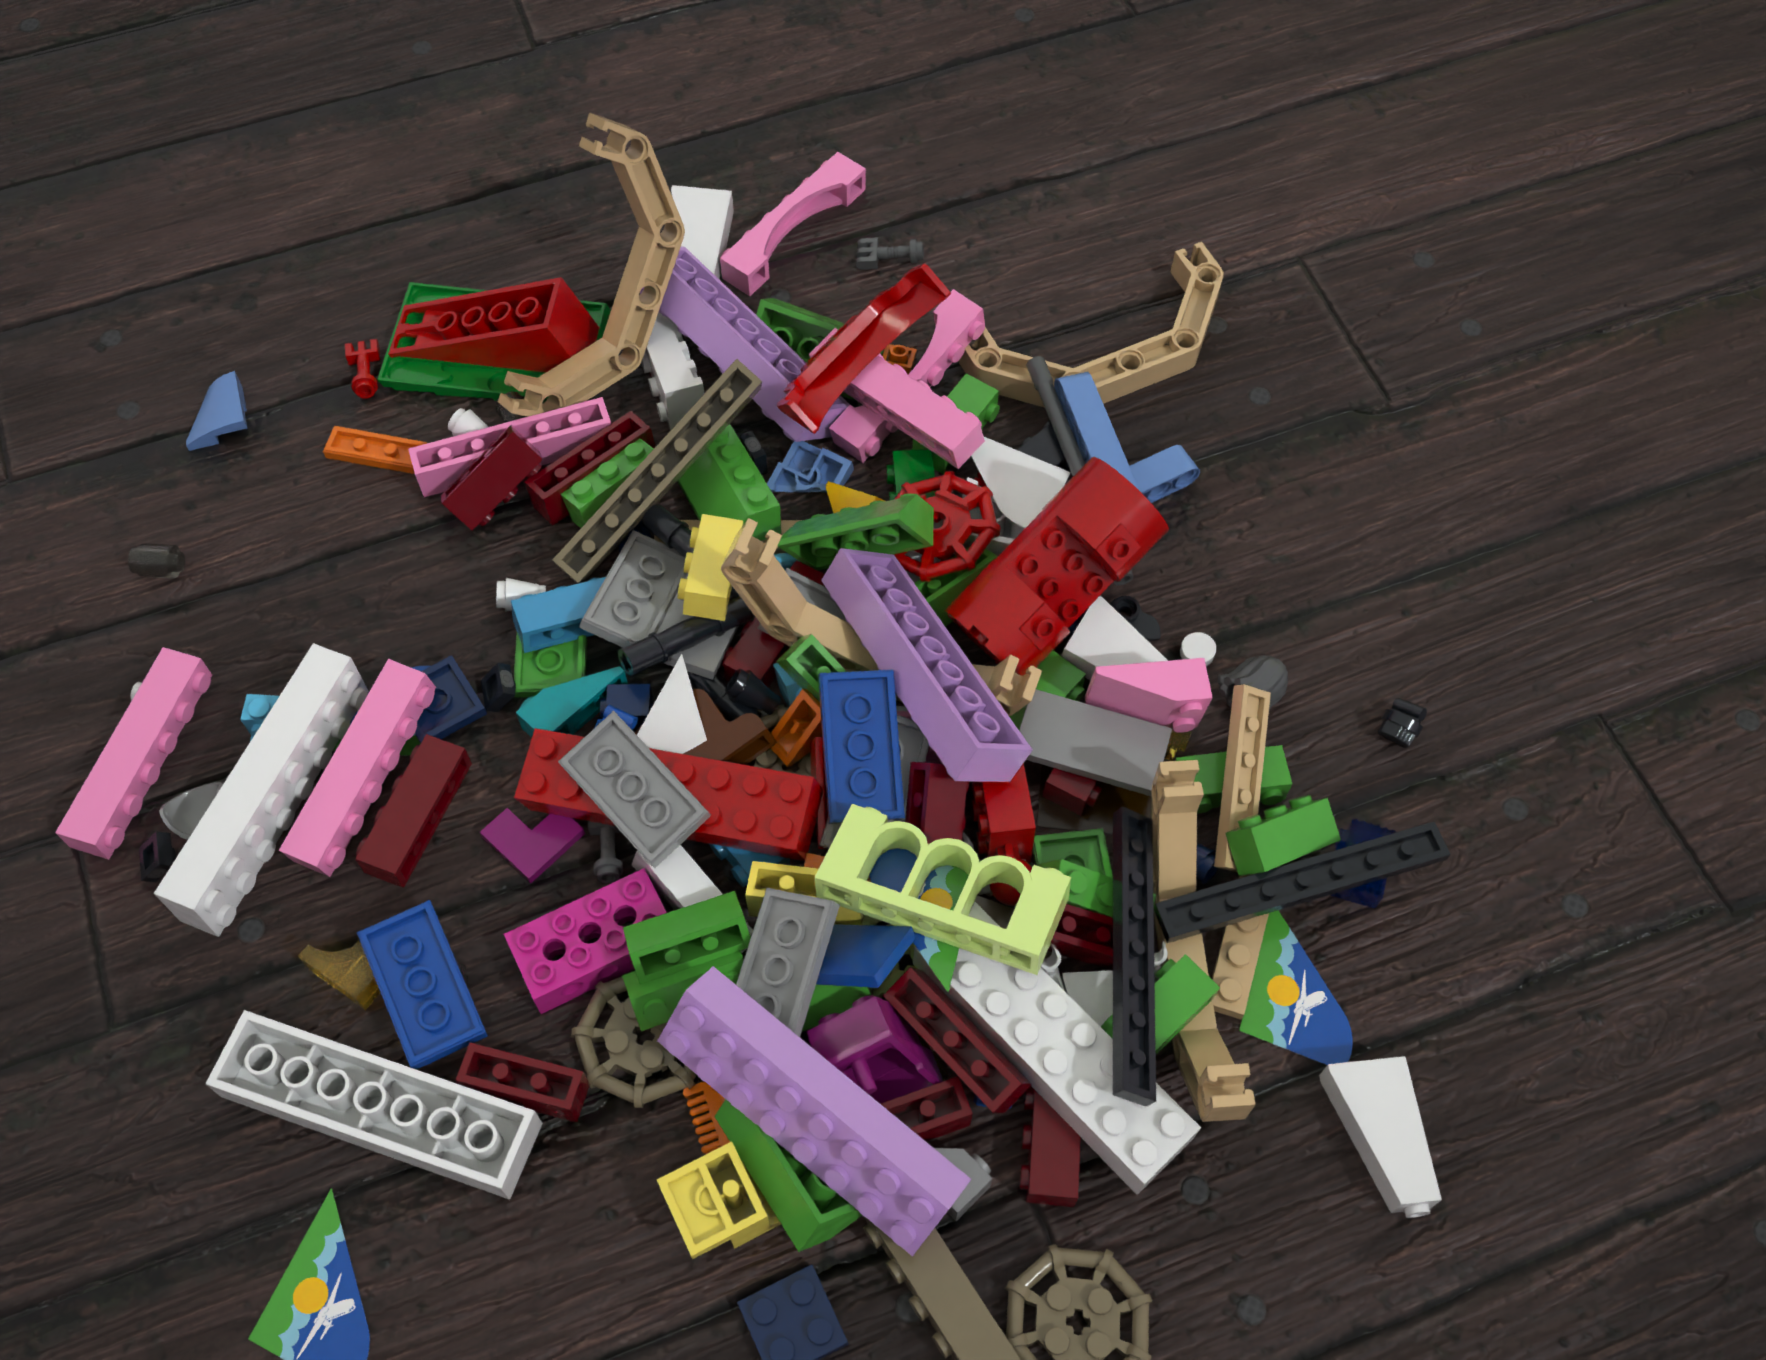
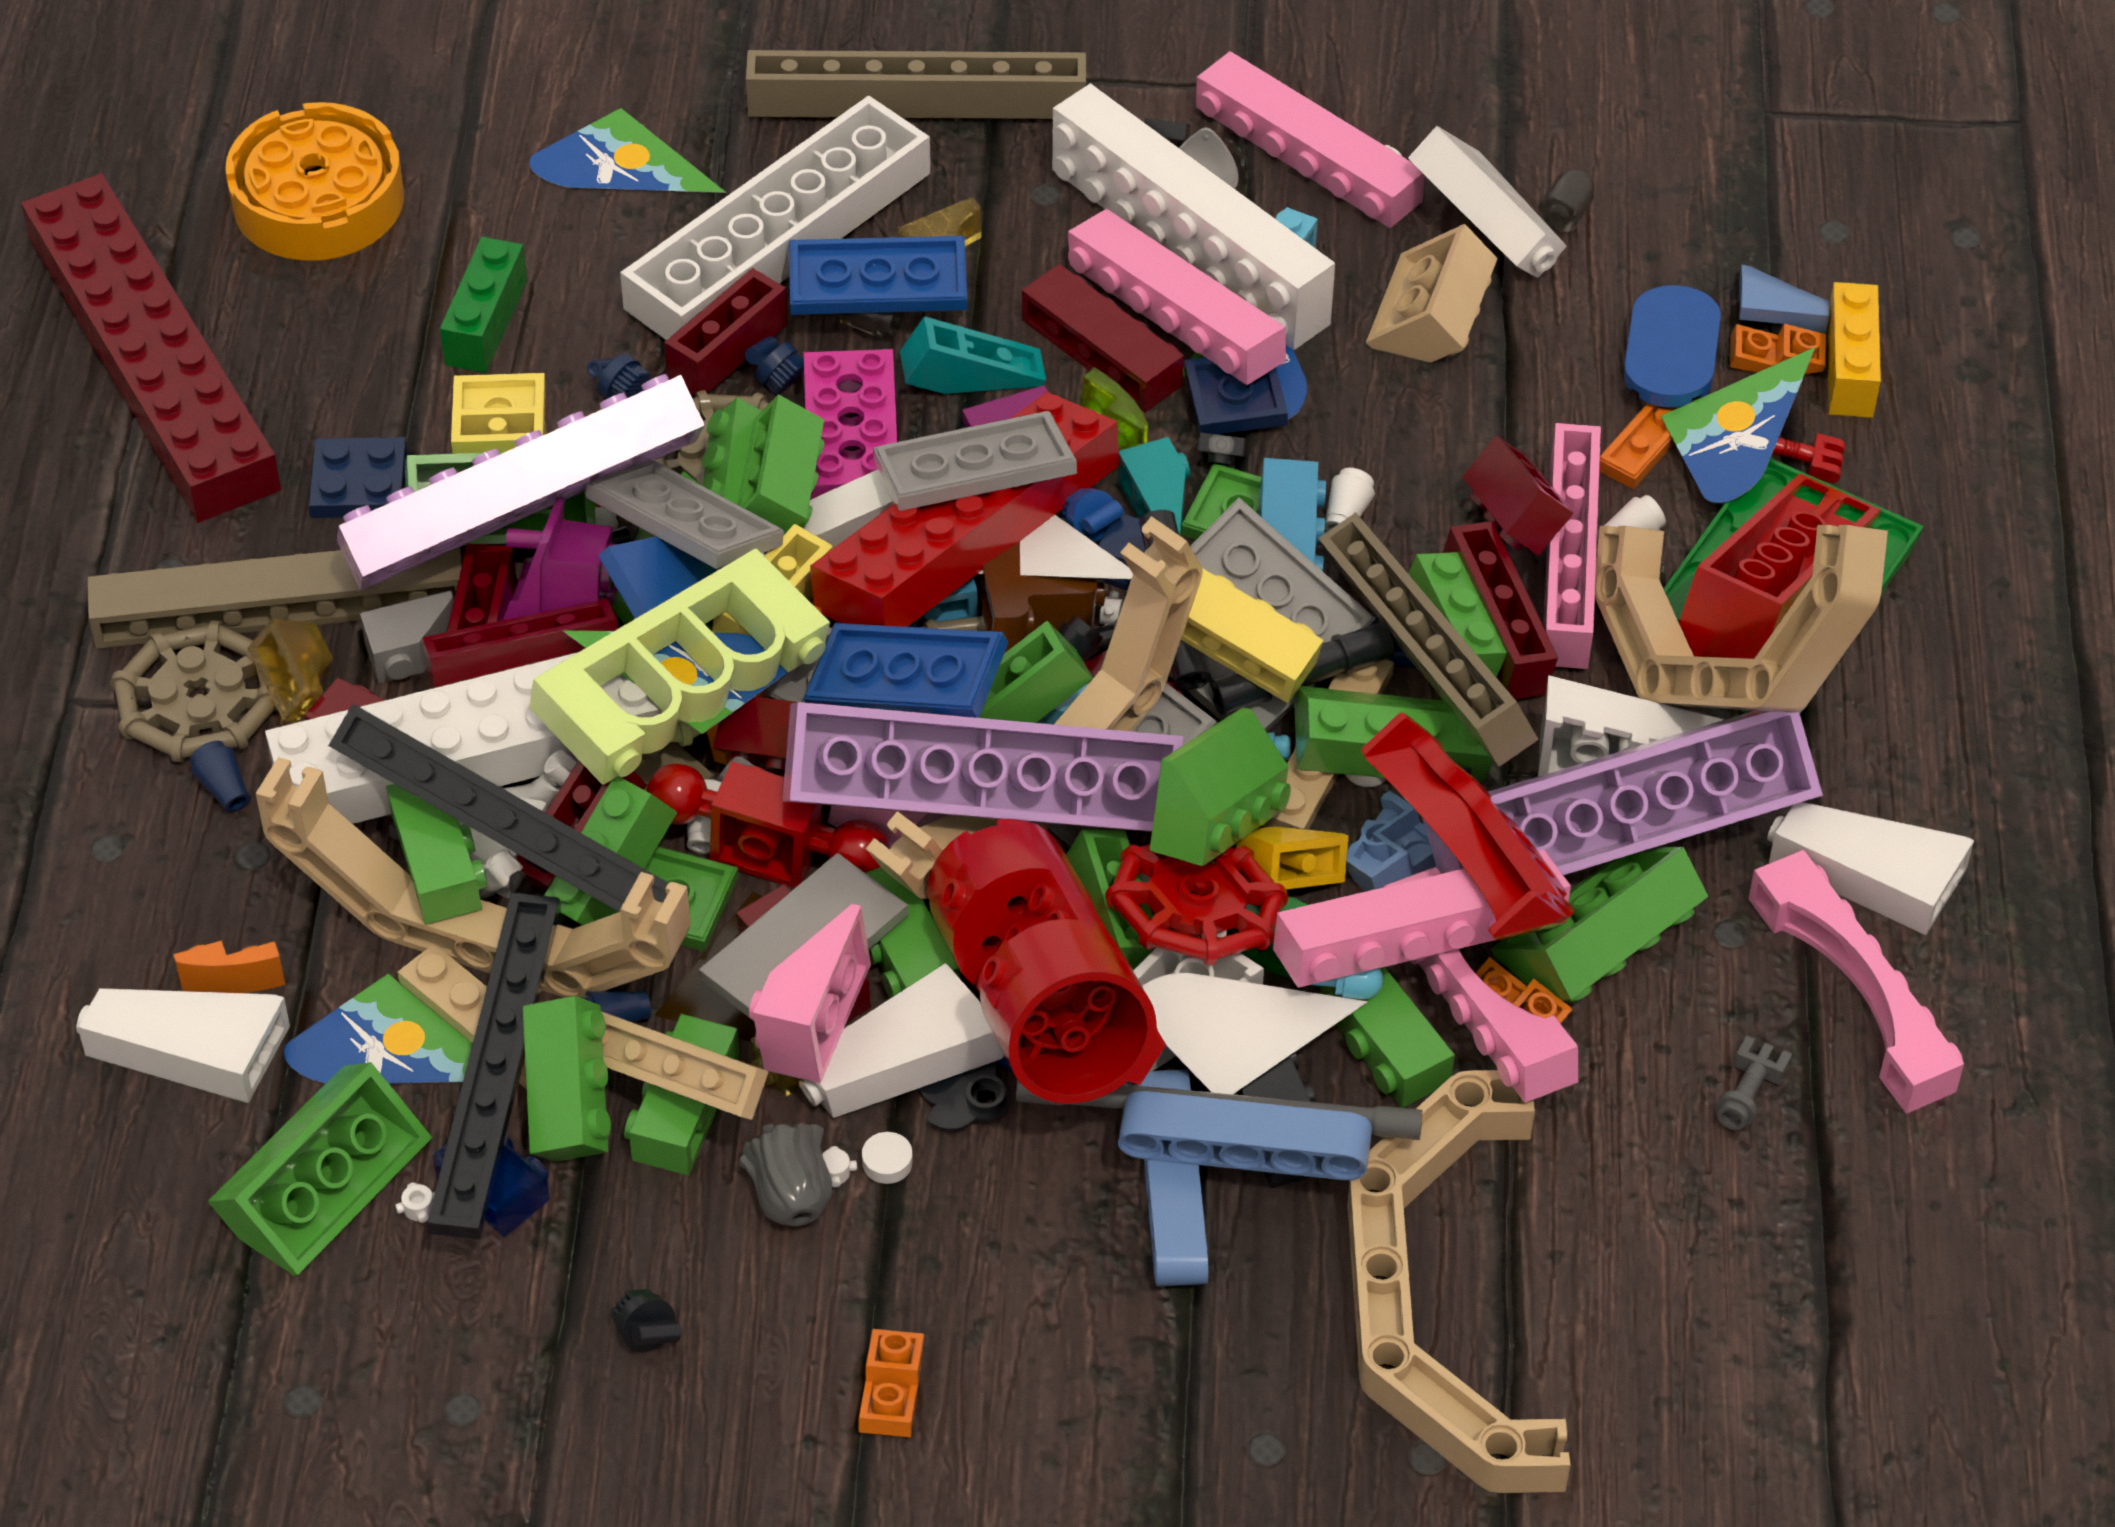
camera: 115 degrees right, 10 degrees down
none -> orange slope [173,940,286,993]
none -> dark blue cone [190,740,251,813]
none -> bright green slope [208,1062,433,1276]
none -> clear yellow arch [247,618,333,722]
none -> white piece [395,1183,435,1223]
none -> green brick [440,236,527,373]
none -> dark blue piece [586,354,650,399]
none -> dark blue piece [745,336,804,395]
none -> dark tan brick [746,50,1086,119]
none -> white piece [822,1146,857,1187]
none -> orange slope [859,1329,924,1438]
none -> teal slope [900,316,1046,394]
none -> clear neon green slope [1083,367,1148,450]
none -> tan slope [1366,224,1498,363]
none -> white slope [1408,126,1567,278]
none -> blue tile [1624,285,1721,407]
none -> sticker [1661,347,1816,503]
none -> orange slope [1729,323,1826,374]
none -> yellow brick [1827,282,1881,418]

